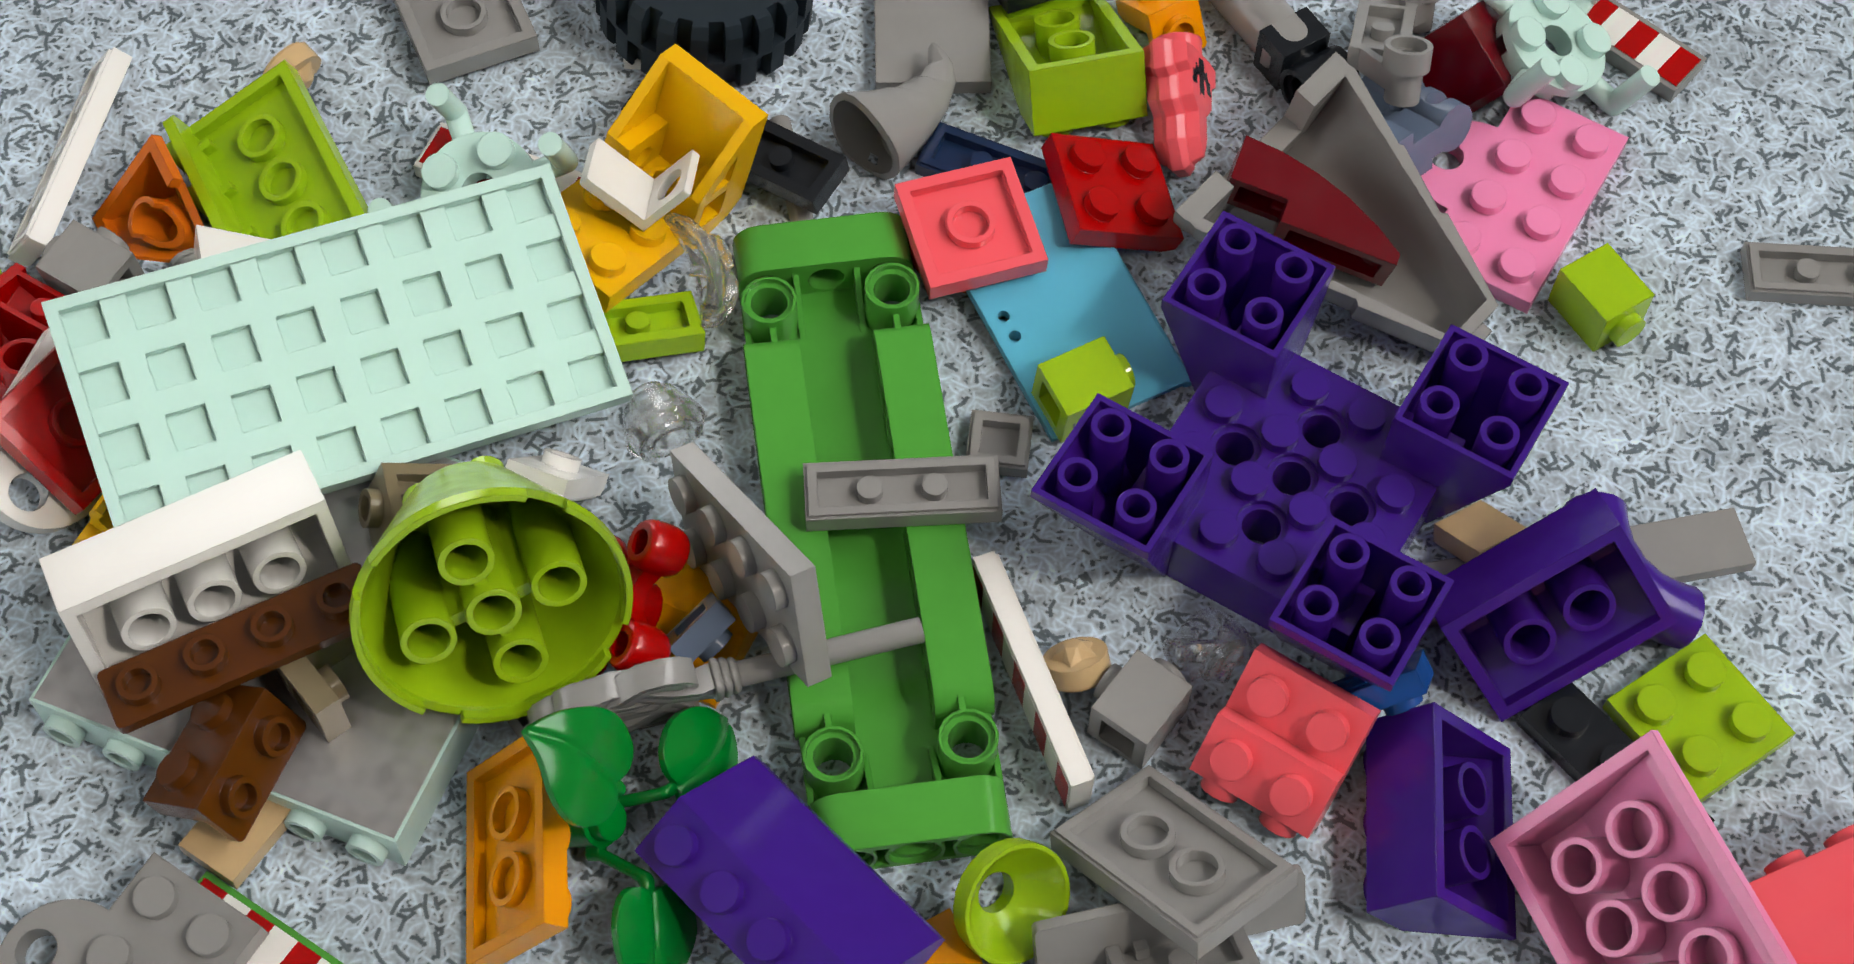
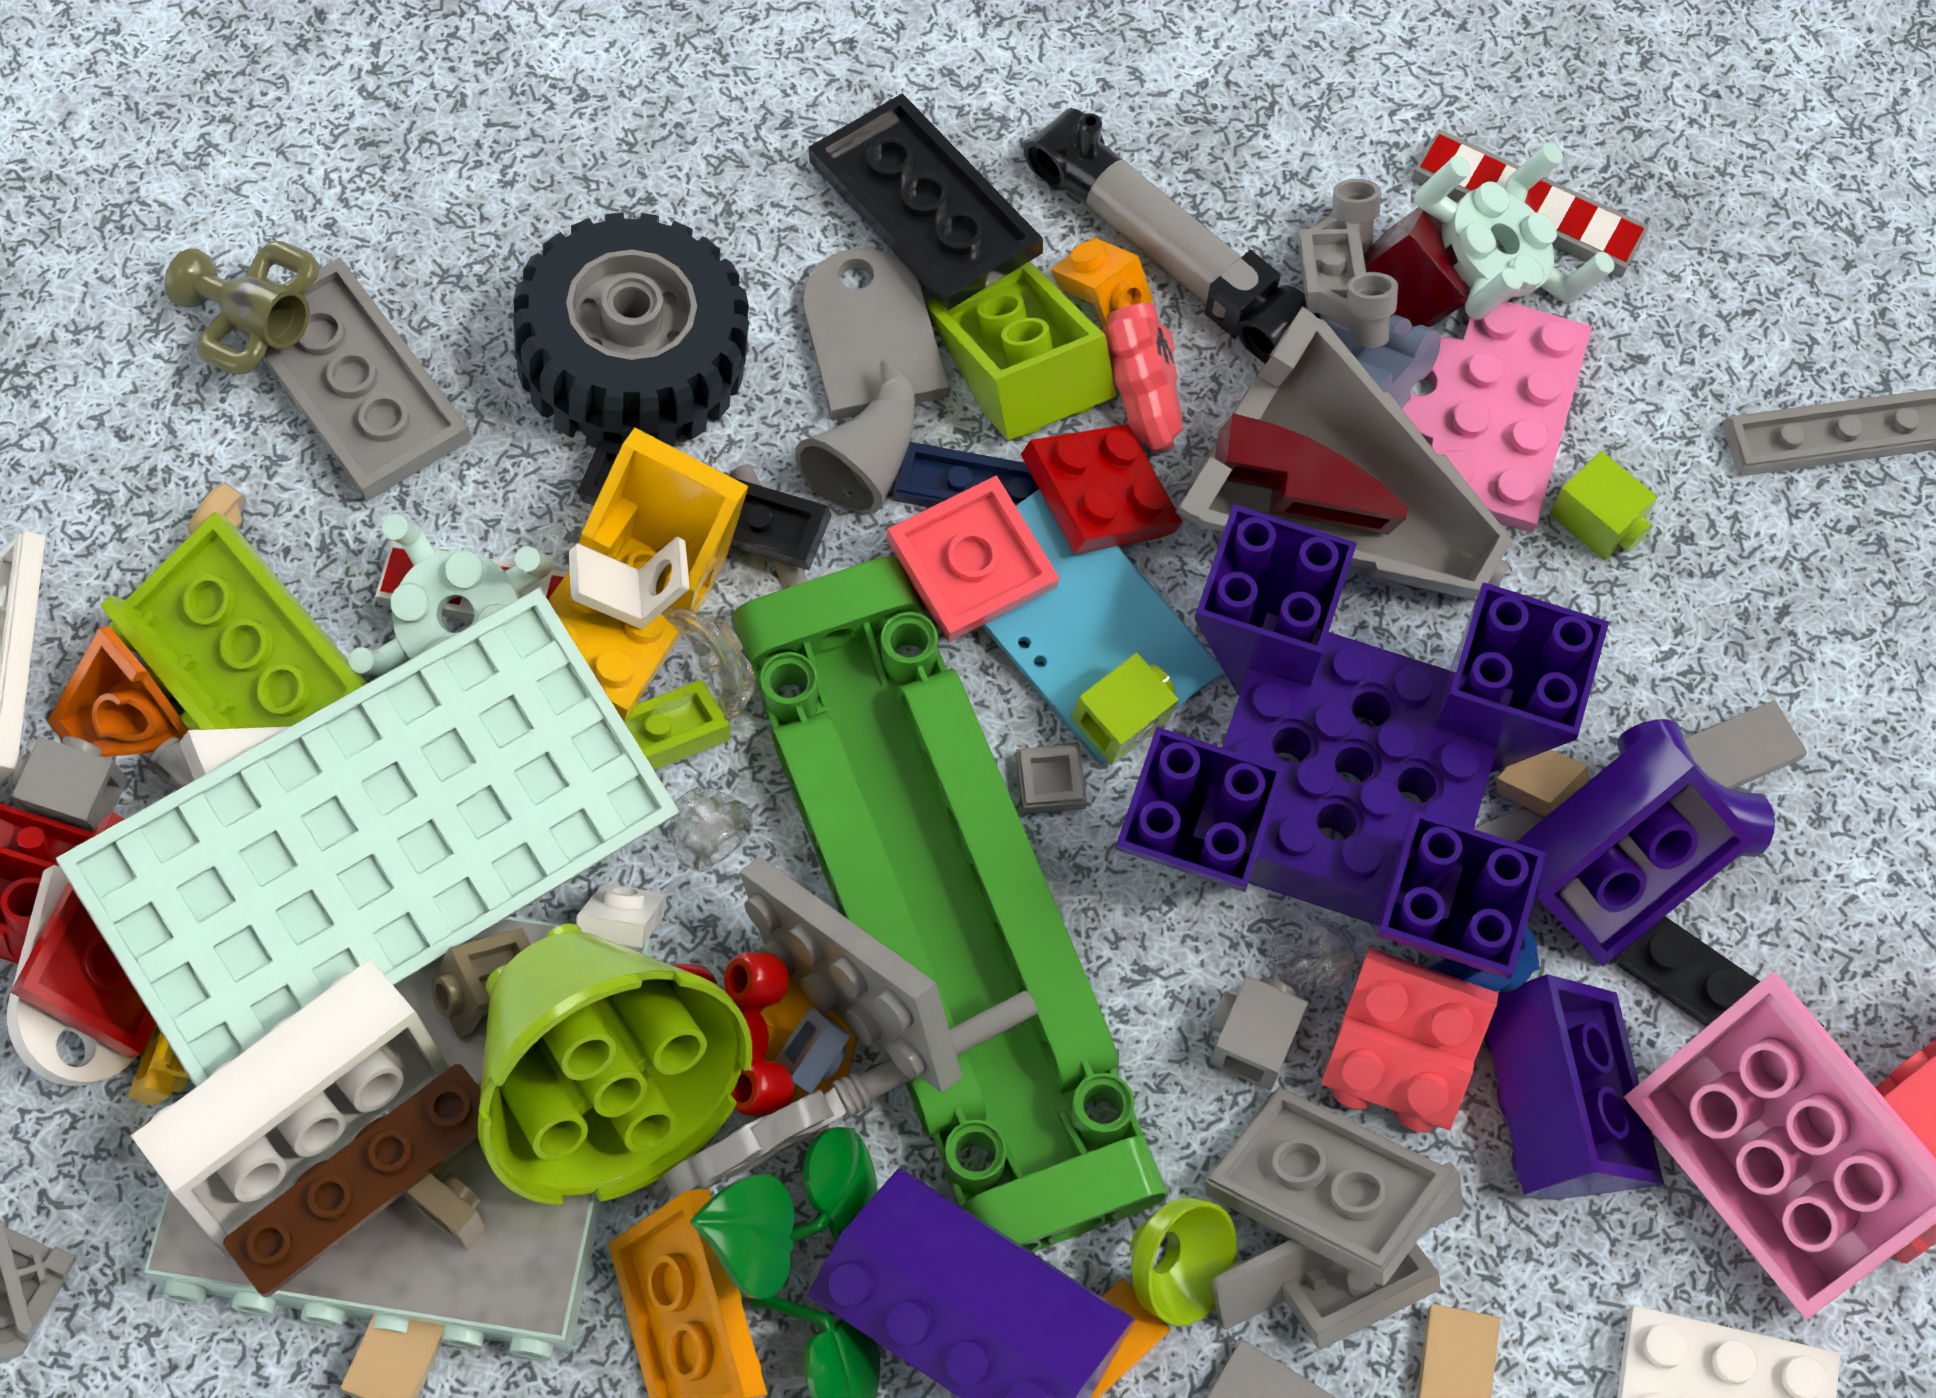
camera: 15 degrees left, 5 degrees up
reddish brown bracket [142,685,306,842] -> none
light grey tile [803,454,1003,531] -> none
white tile [972,551,1095,811] -> none
tan tile [1043,637,1112,693] -> none
lime plate [1602,633,1796,803] -> none

